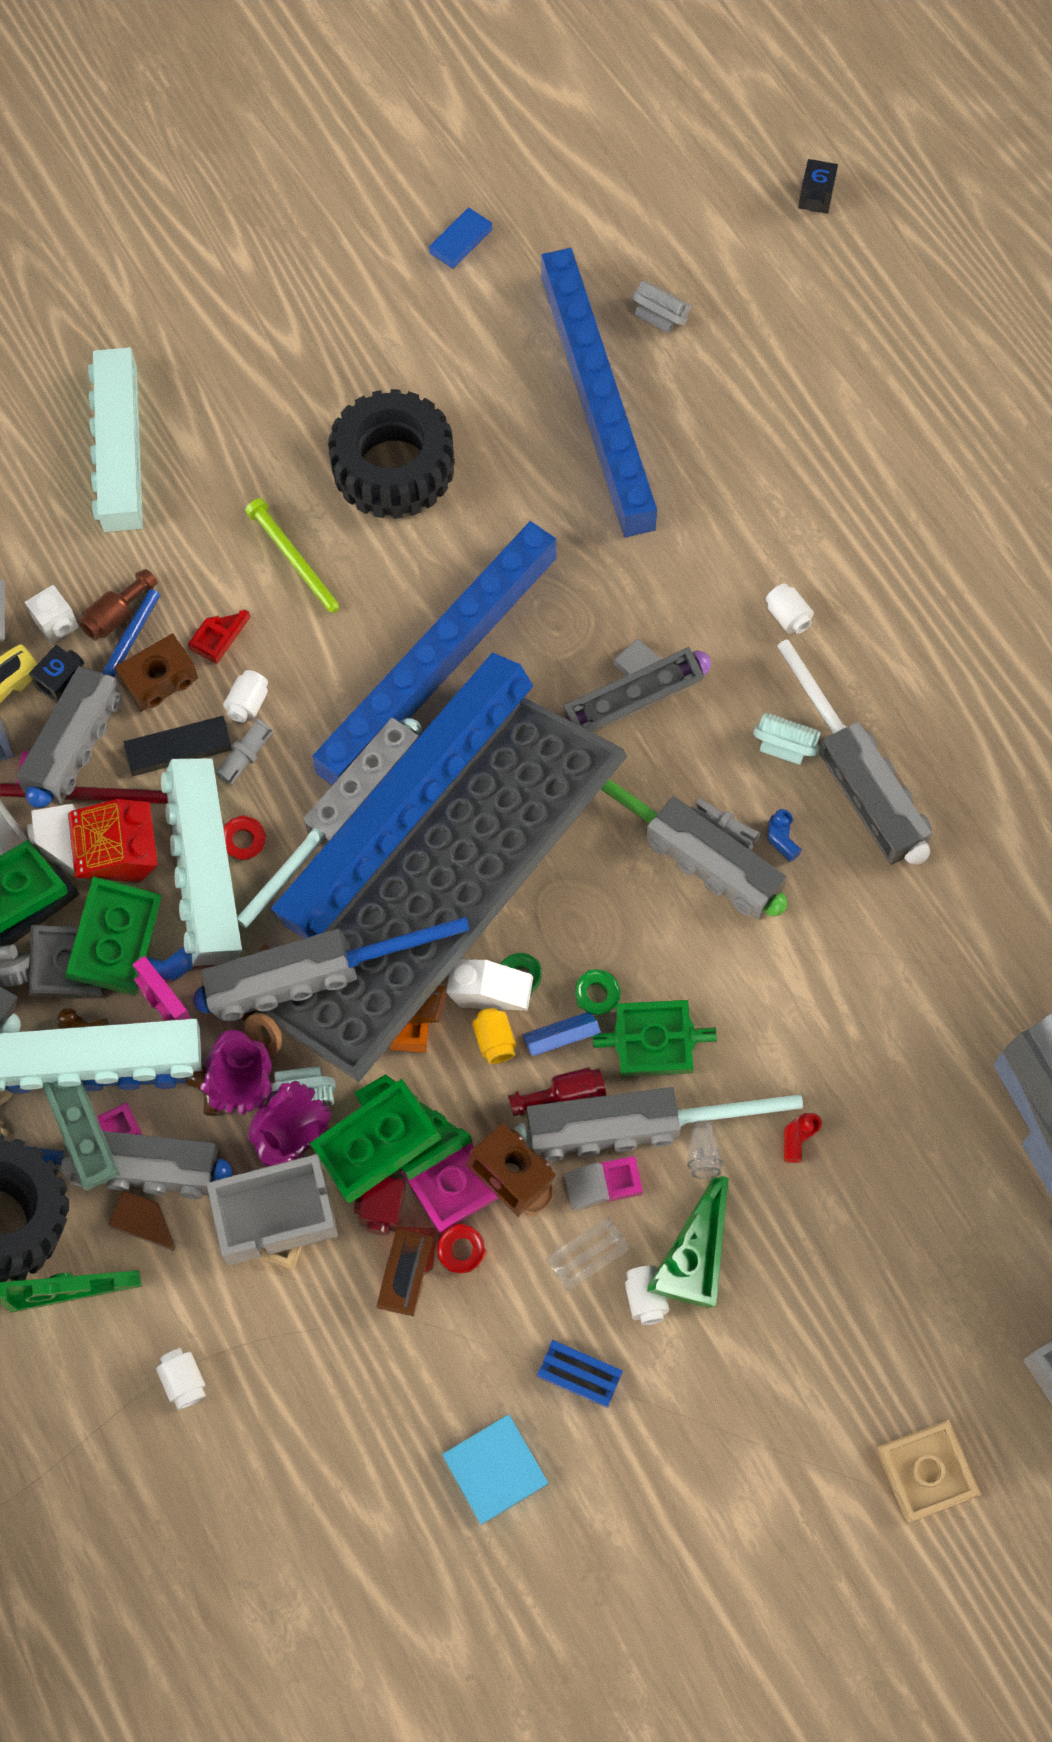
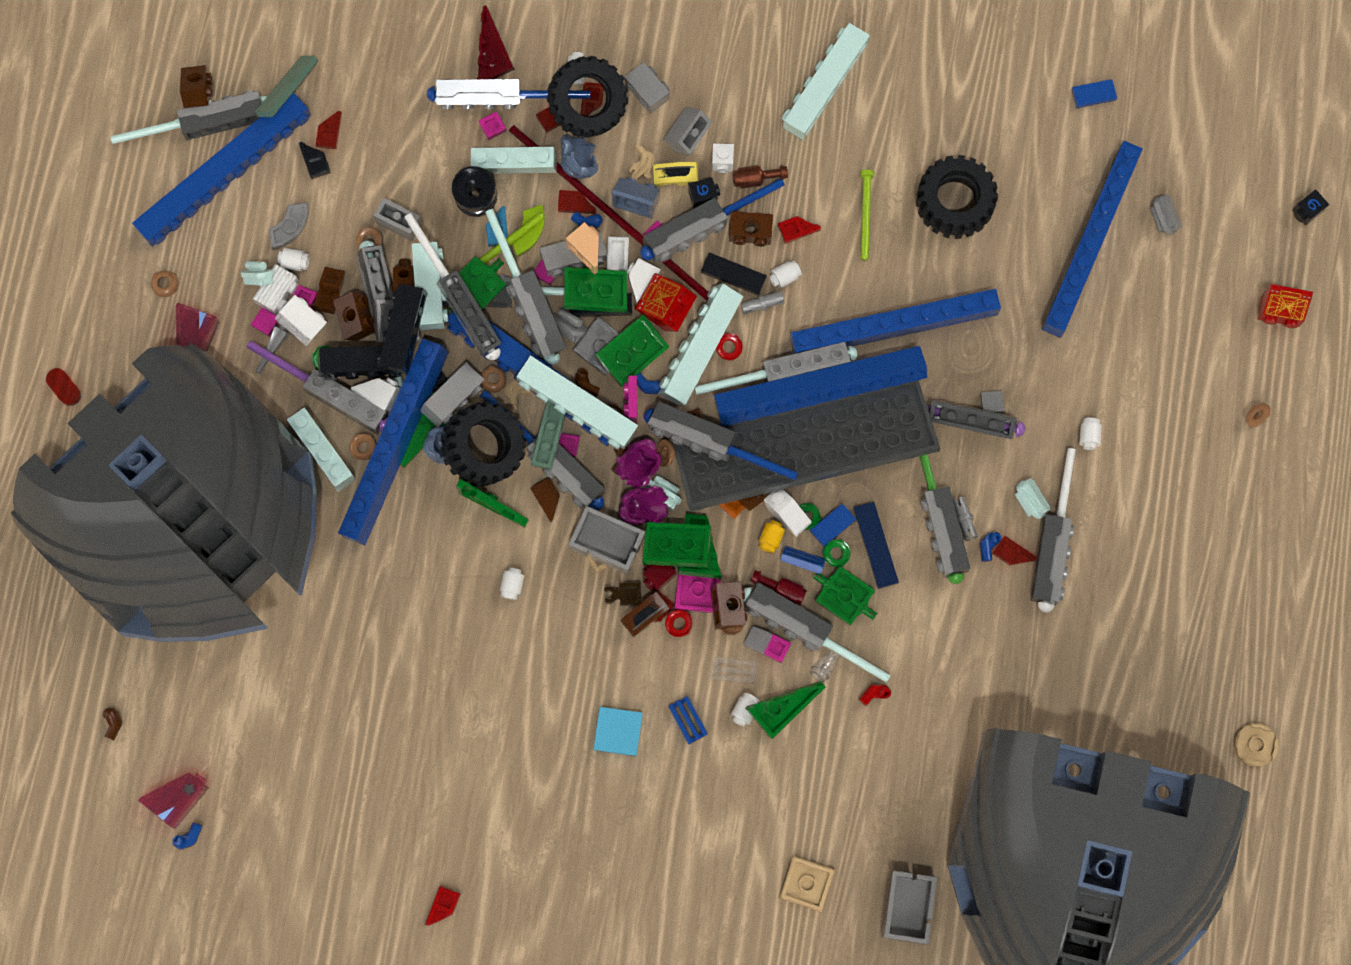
camera: 35 degrees right, 10 degrees up
none -> dark brown plate [604,583,642,606]
none -> blue tile [810,503,856,548]
none -> dark blue tile [853,502,899,589]
none -> clear red tile [992,536,1038,566]
none -> medium nougat piece [1246,403,1271,427]
none -> red slope [1258,284,1313,328]

